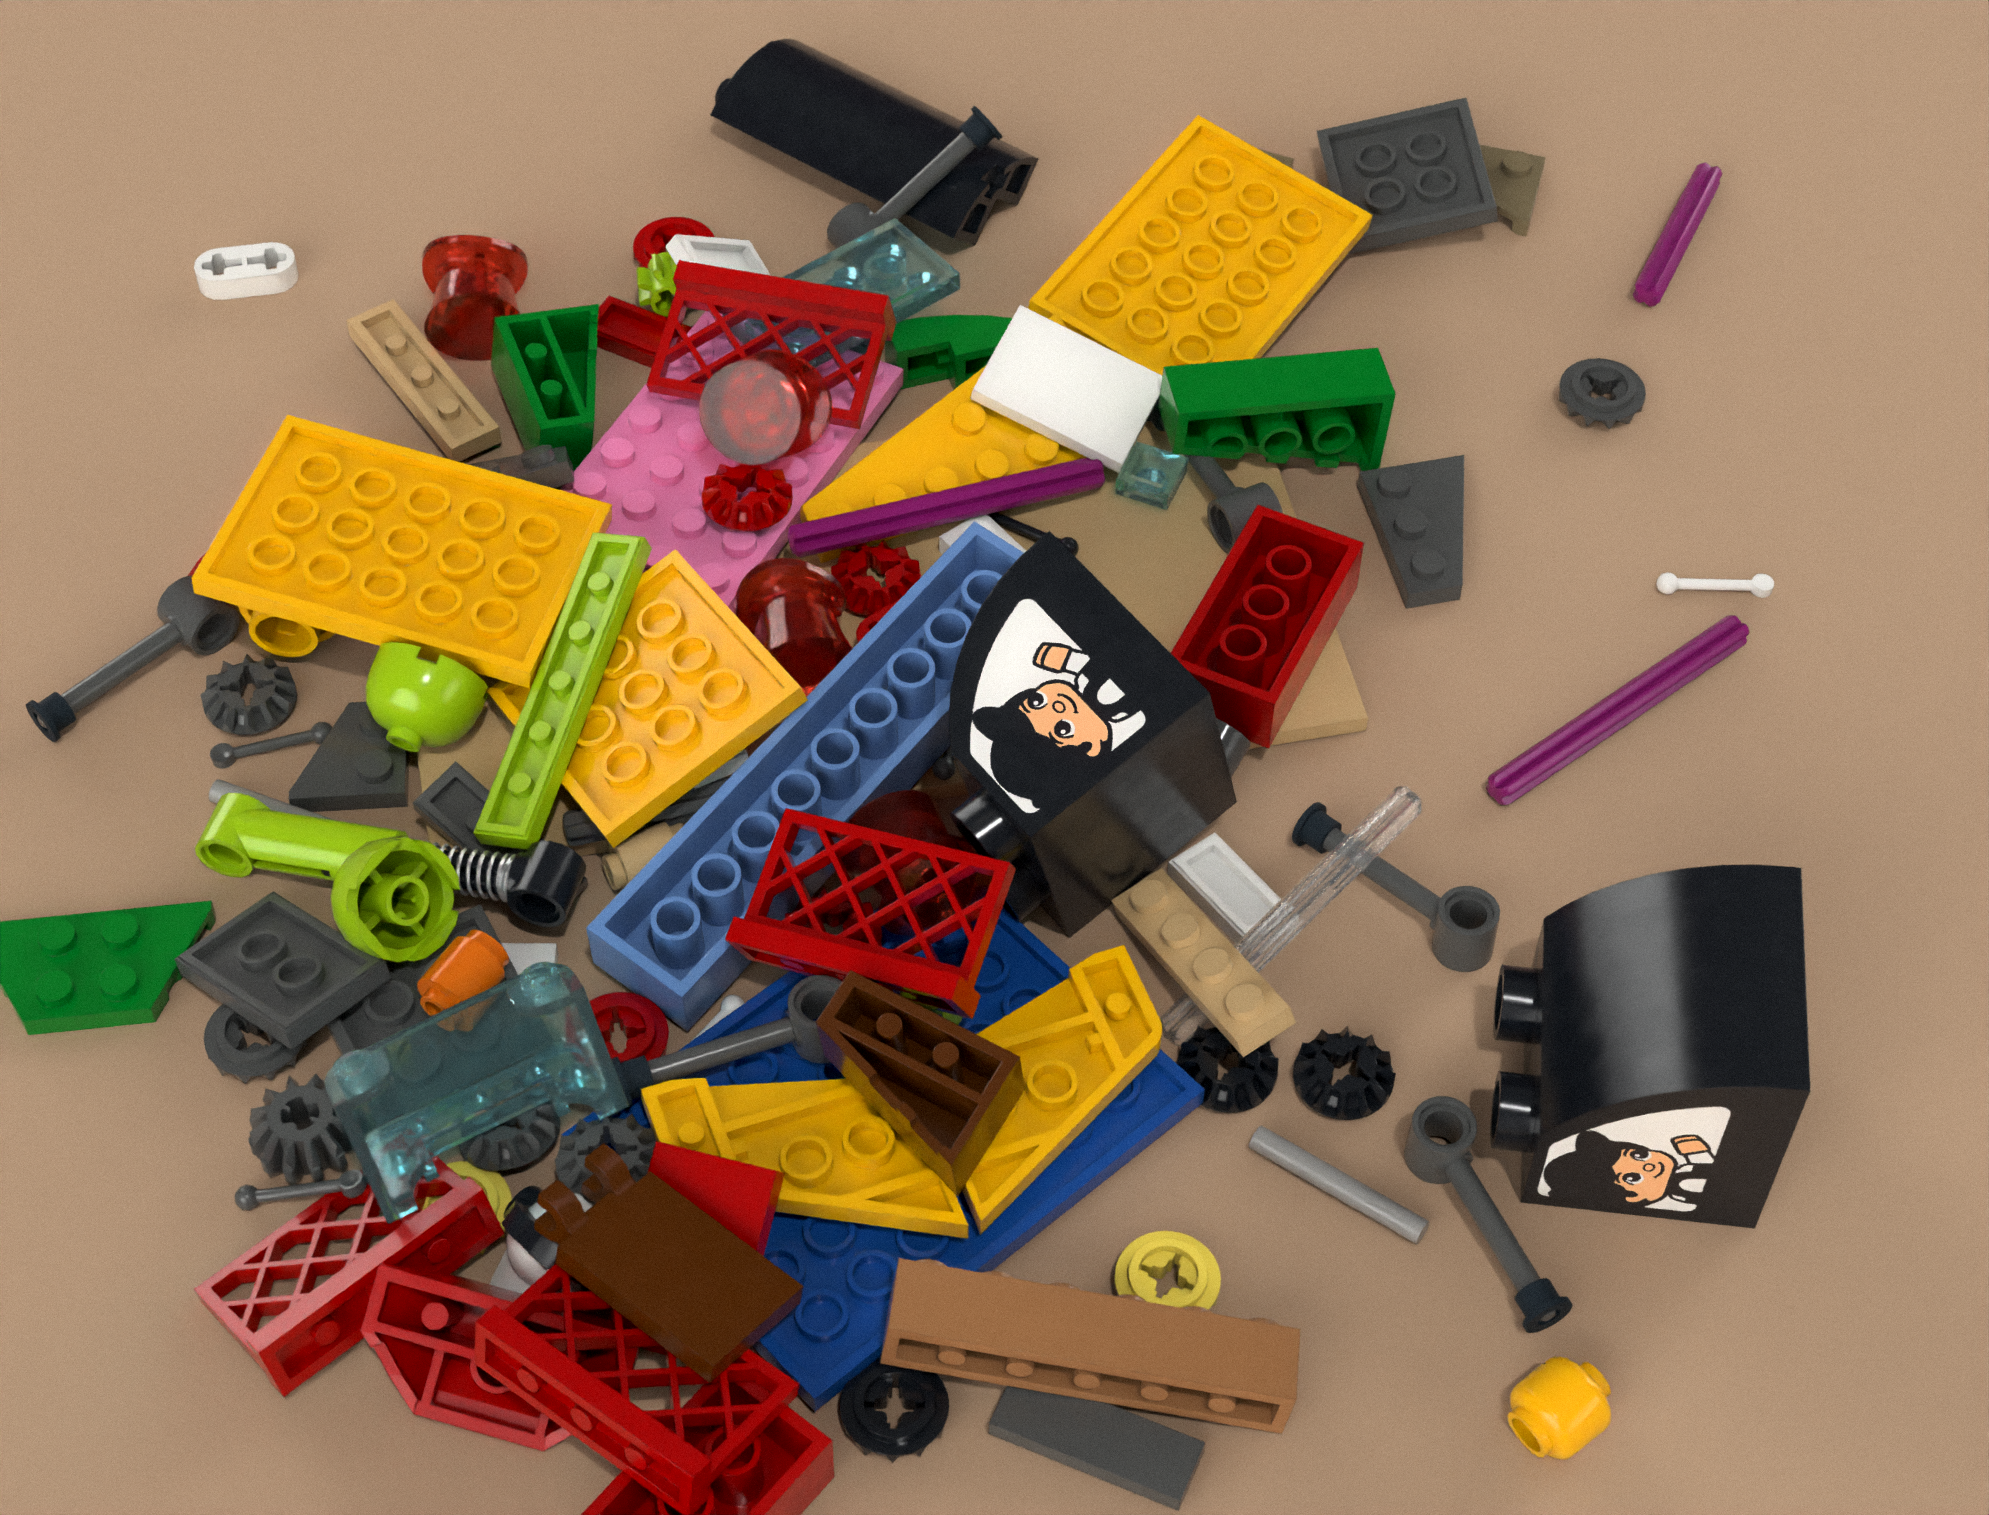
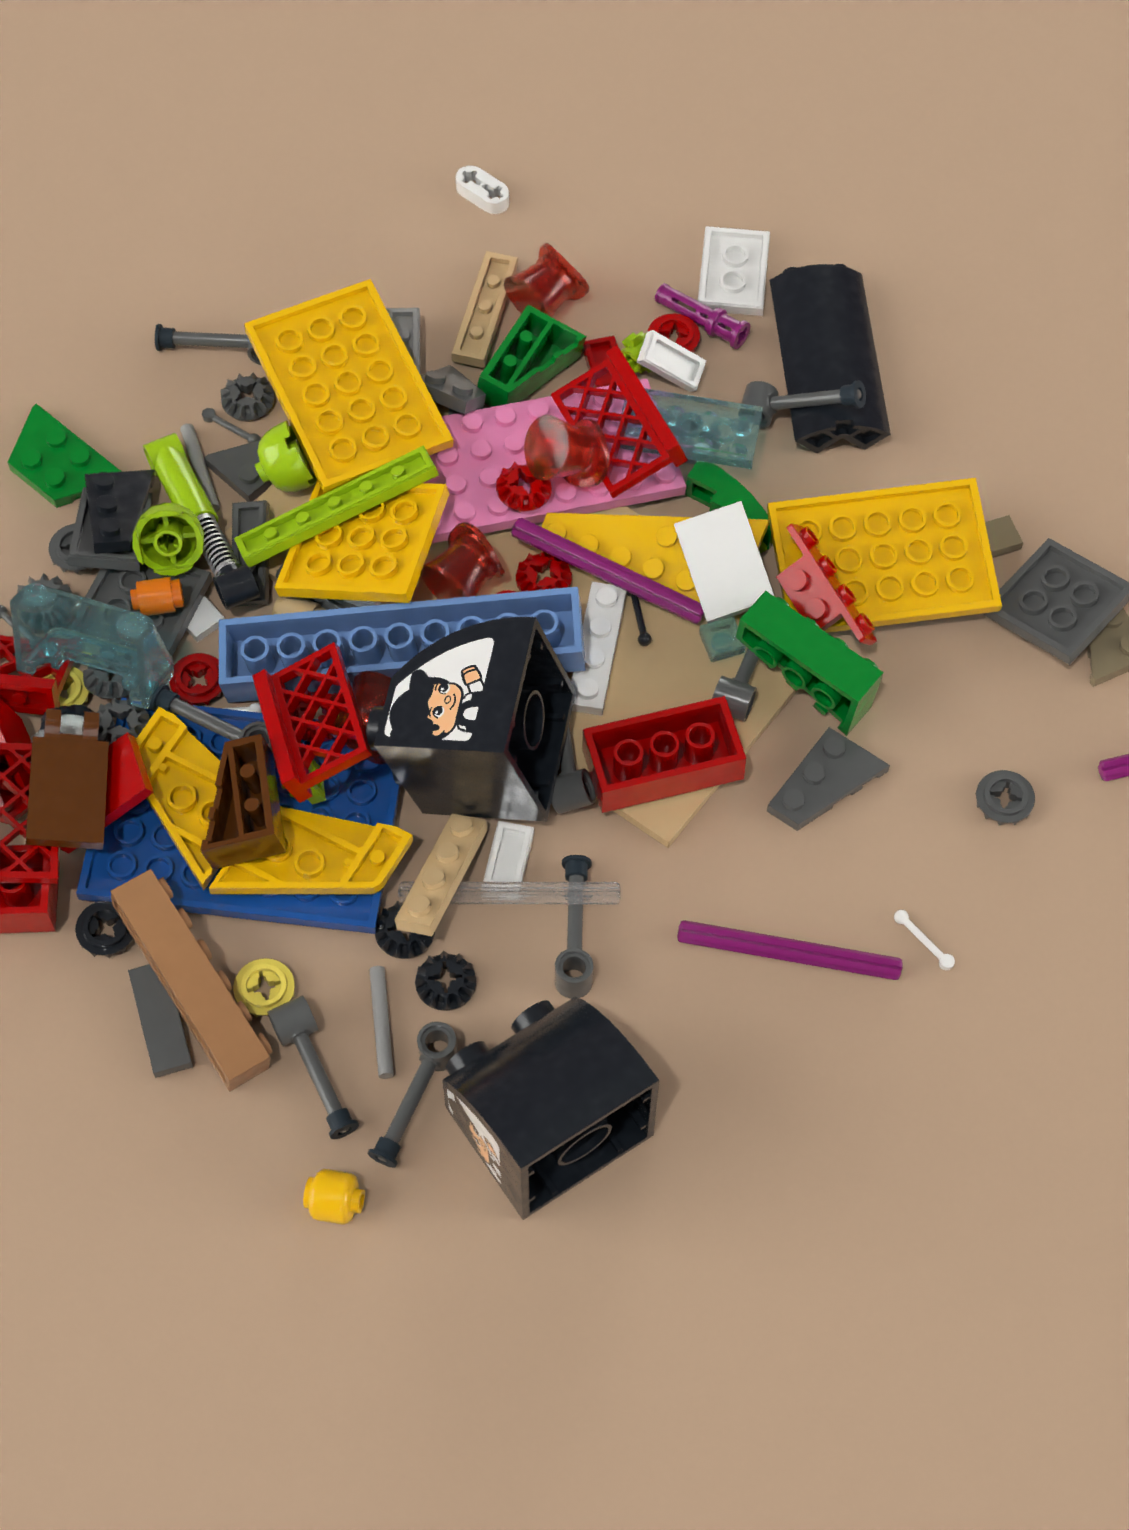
camera: 50 degrees right, 10 degrees up
none -> black wing [85,469,155,554]
none -> dark grey piece [267,995,359,1139]
none -> magenta pin [655,283,750,349]
none -> white tile [698,226,770,316]
none -> bracket [776,523,877,646]

